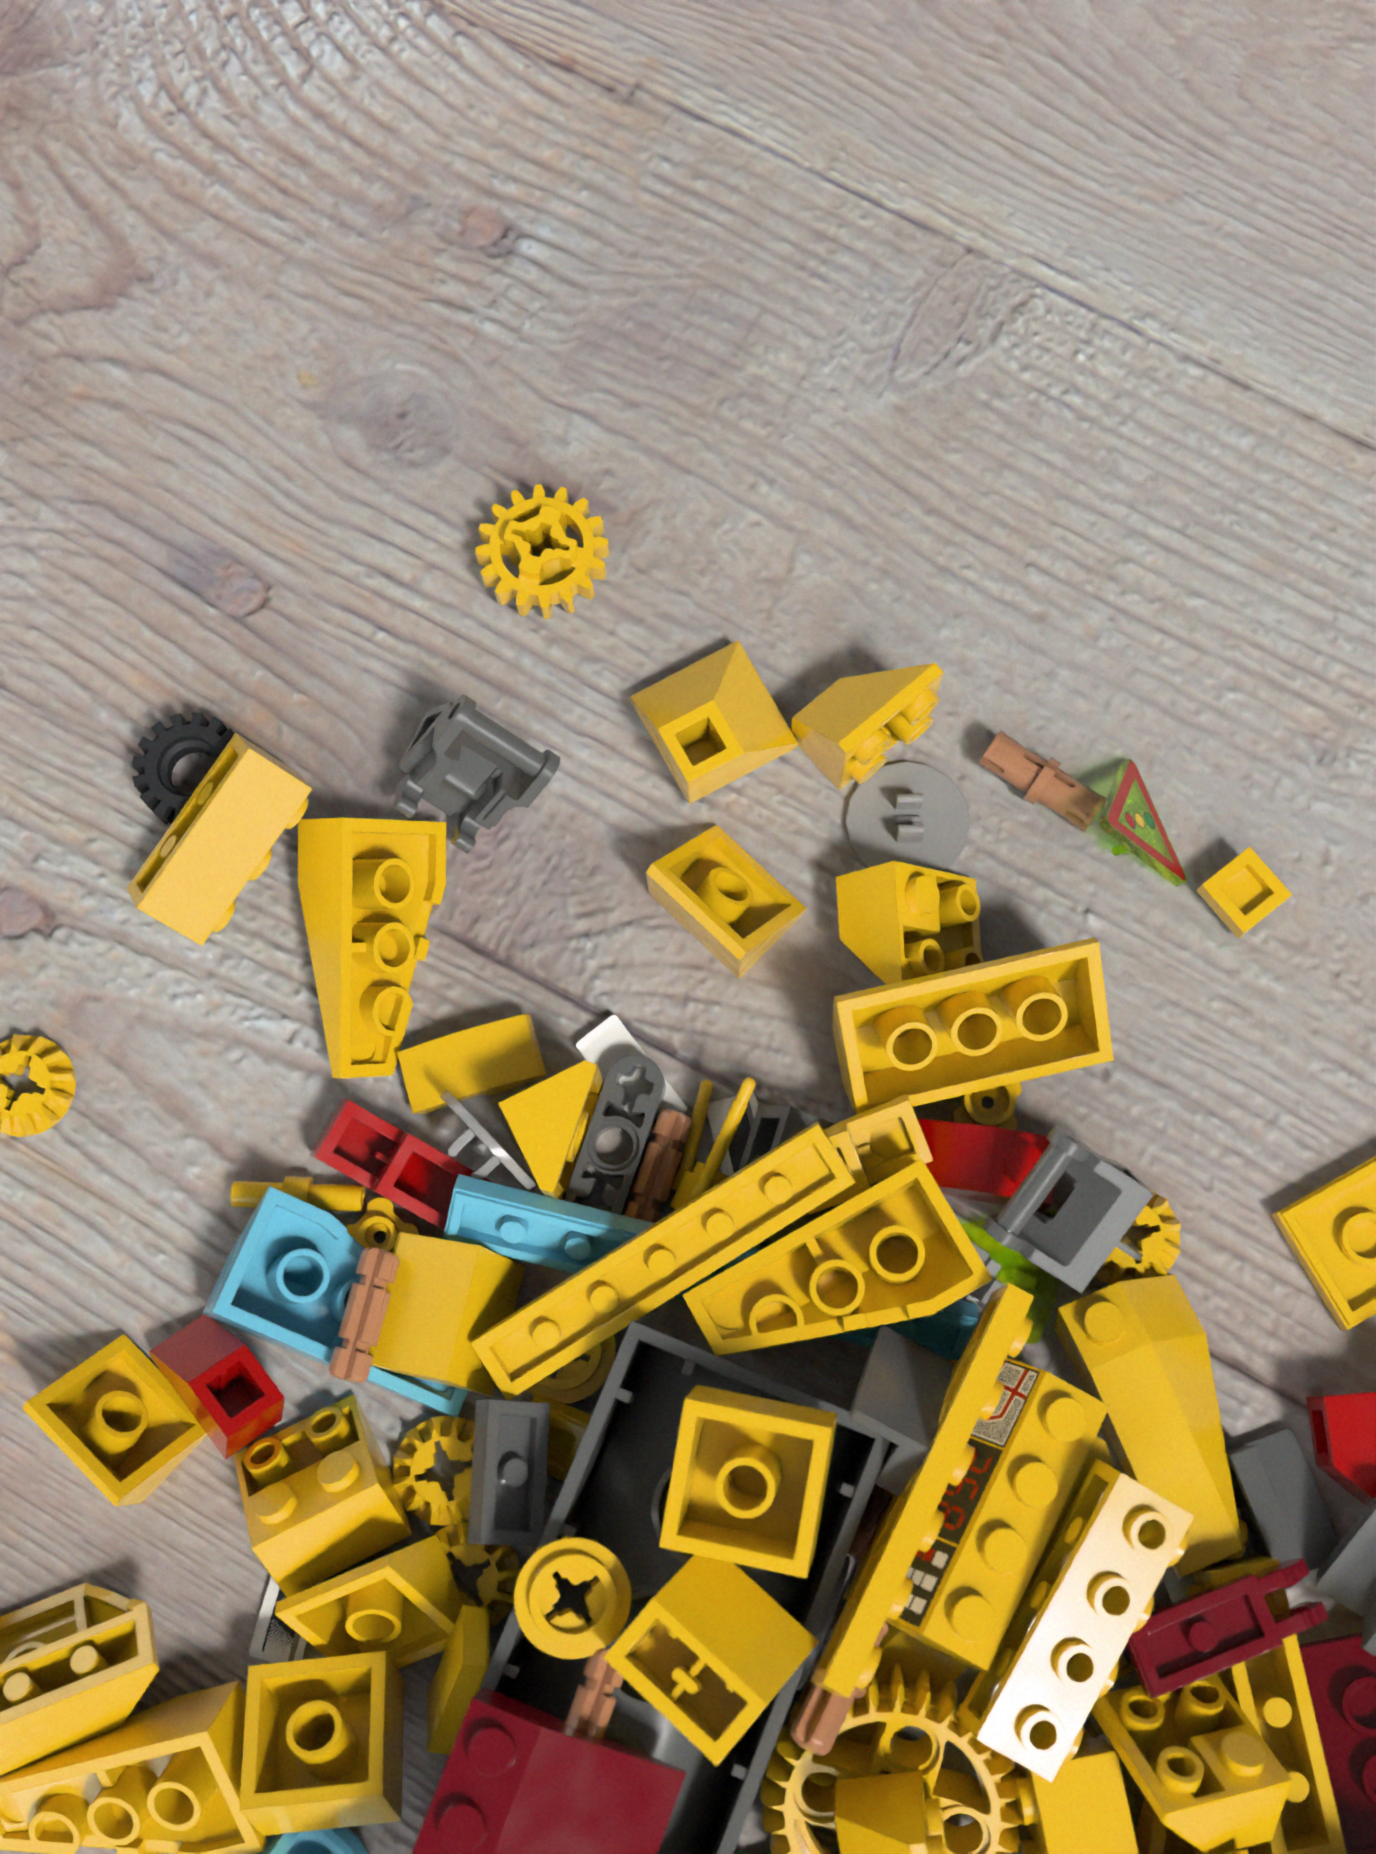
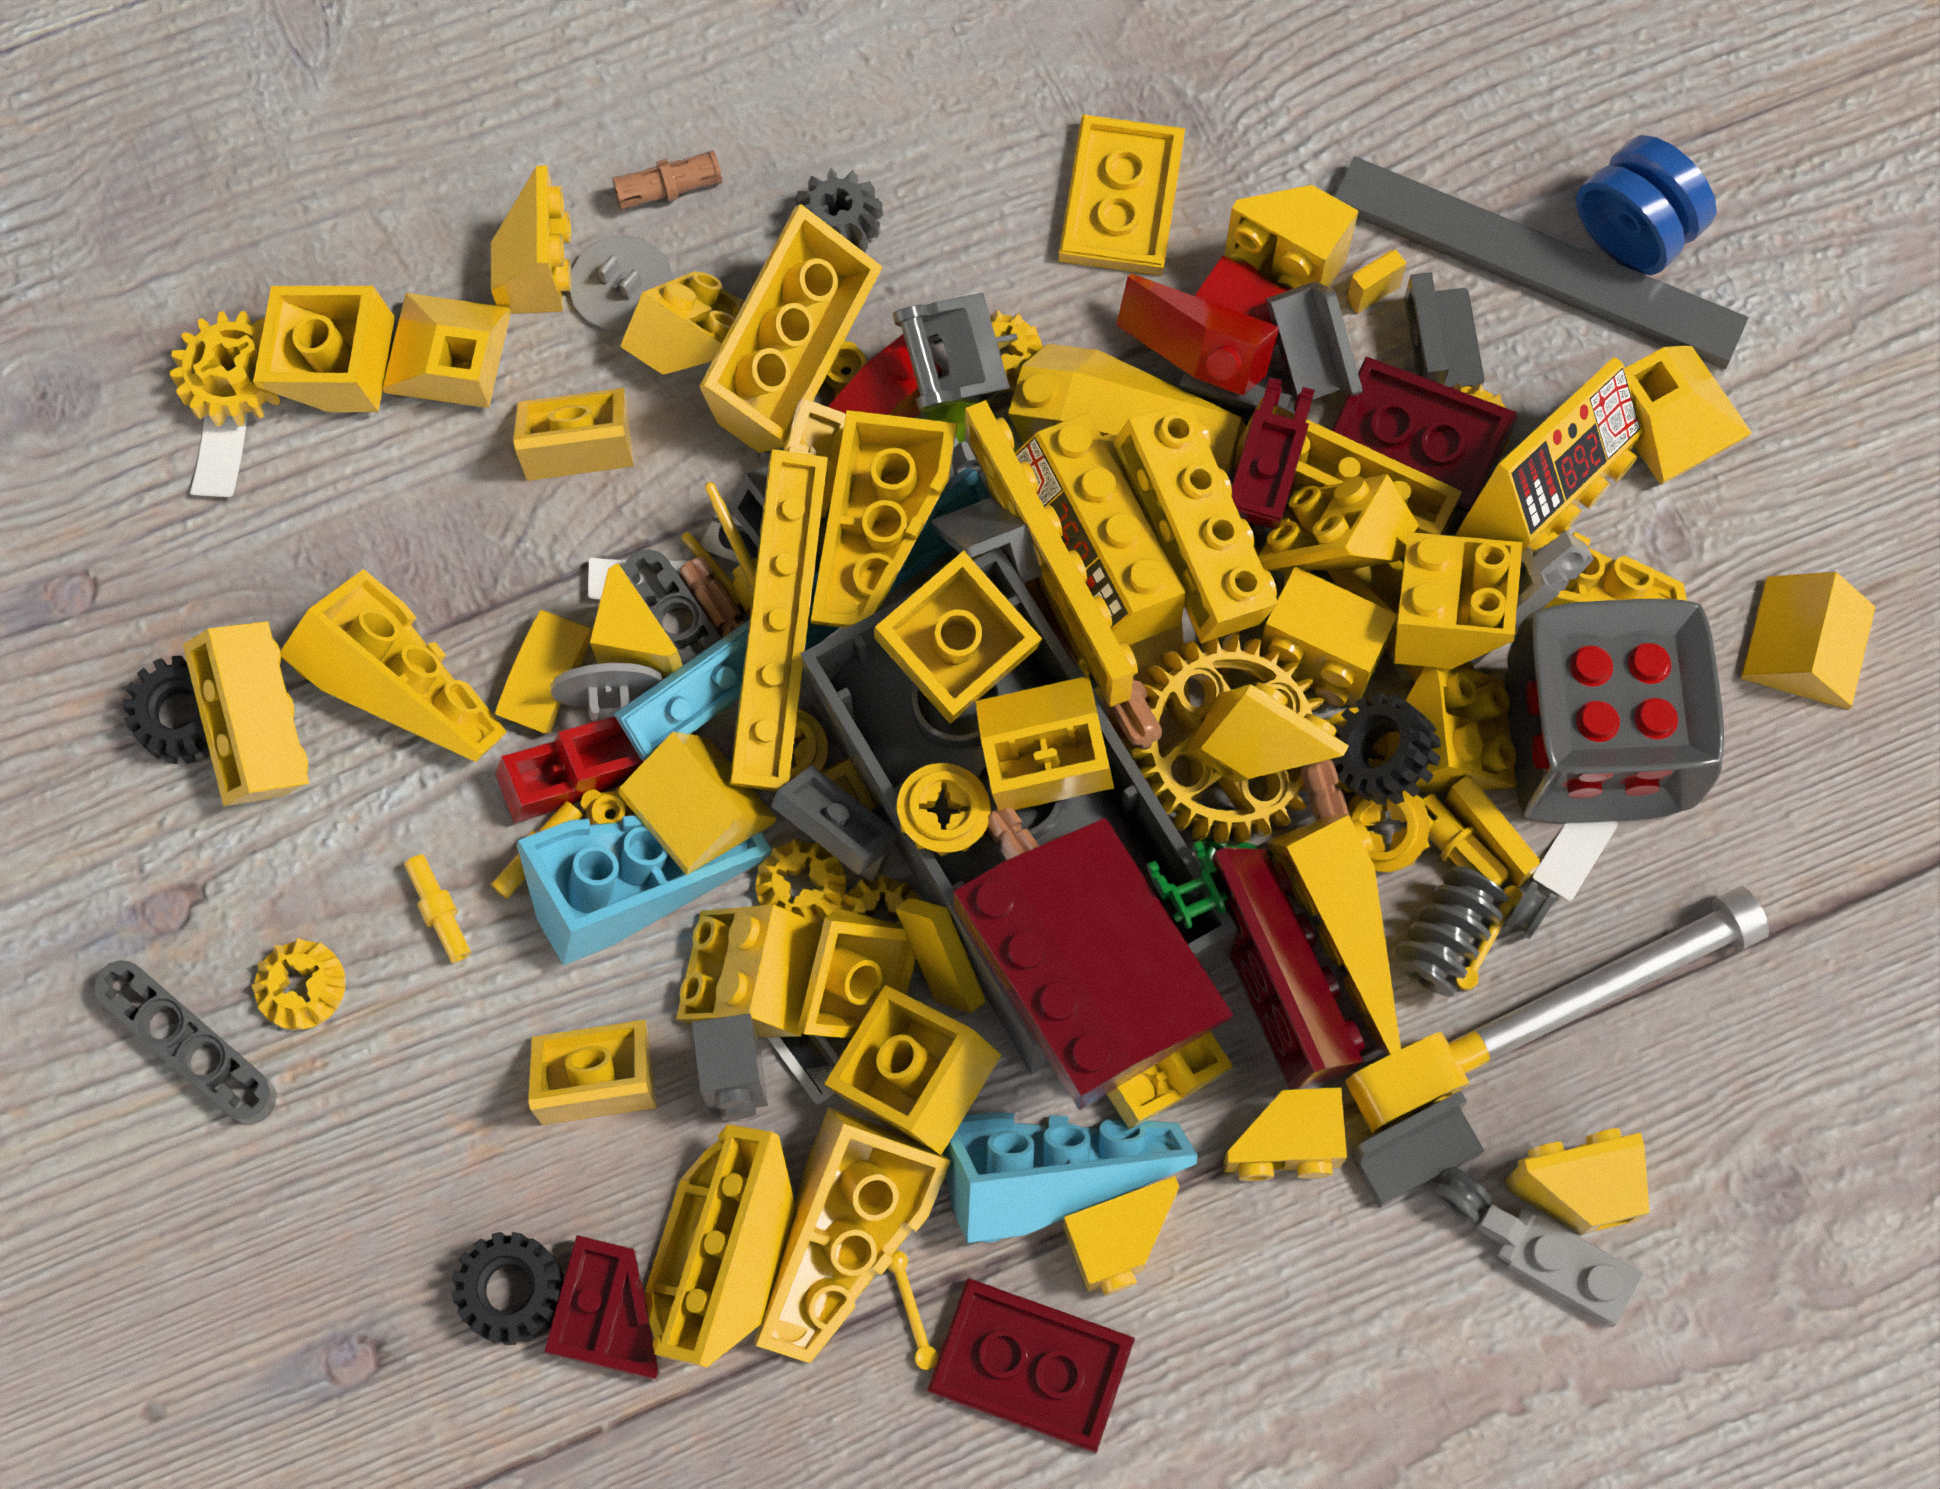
camera: 55 degrees left, 5 degrees down
red slope [149,1315,285,1460] -> none
nougat axle [329,1248,399,1383] -> none
dark grey piece [393,694,561,854] -> none
piece [1098,759,1187,887] -> none
yellow plate [1196,846,1292,939] -> none
none -> white sticker [190,413,248,497]
none -> yellow slope [253,285,395,412]
none -> yellow bar [404,854,472,963]
none -> dark grey brick [691,1013,768,1120]
none -> dark grey gear [795,168,883,253]
none -> red slope [1116,273,1279,396]

